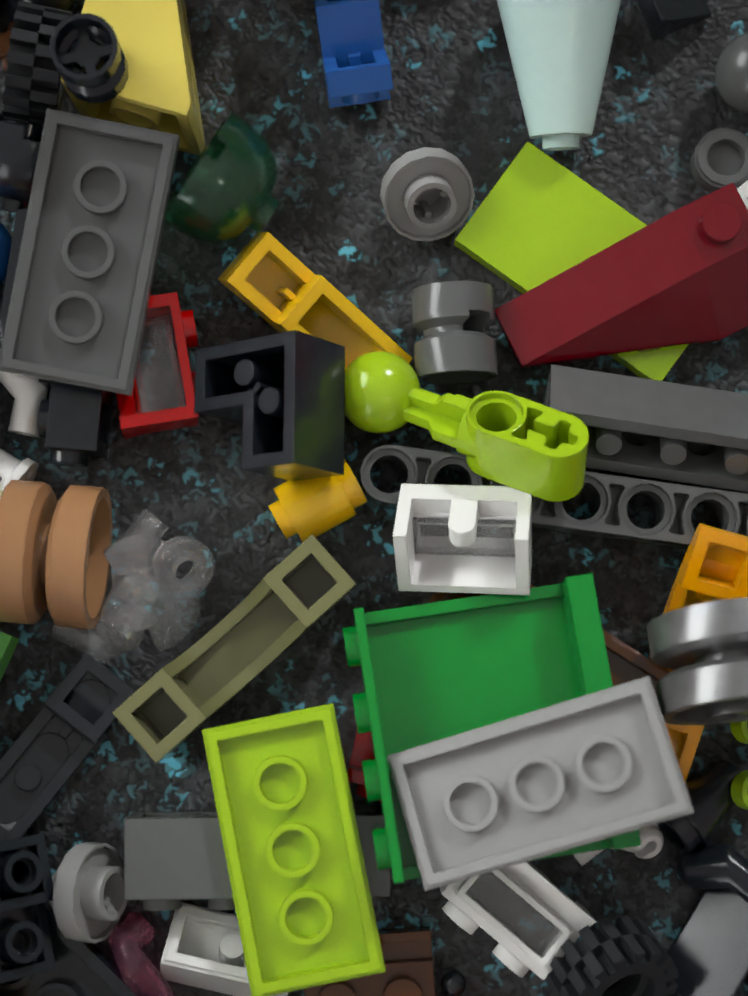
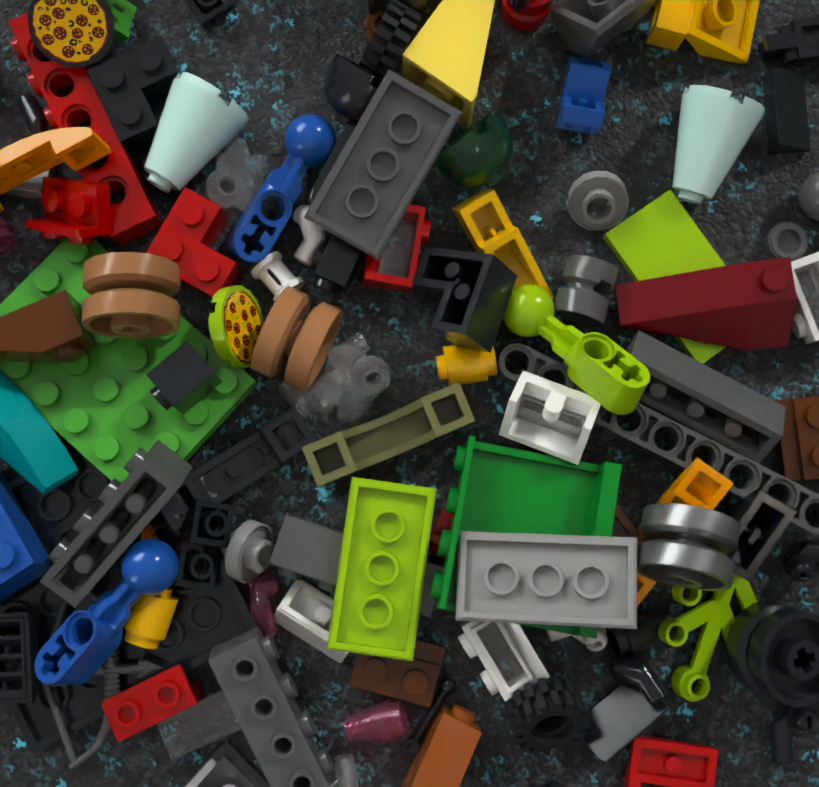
camera: 15 degrees right, 0 degrees up
black wheel [50,13,128,103] -> none

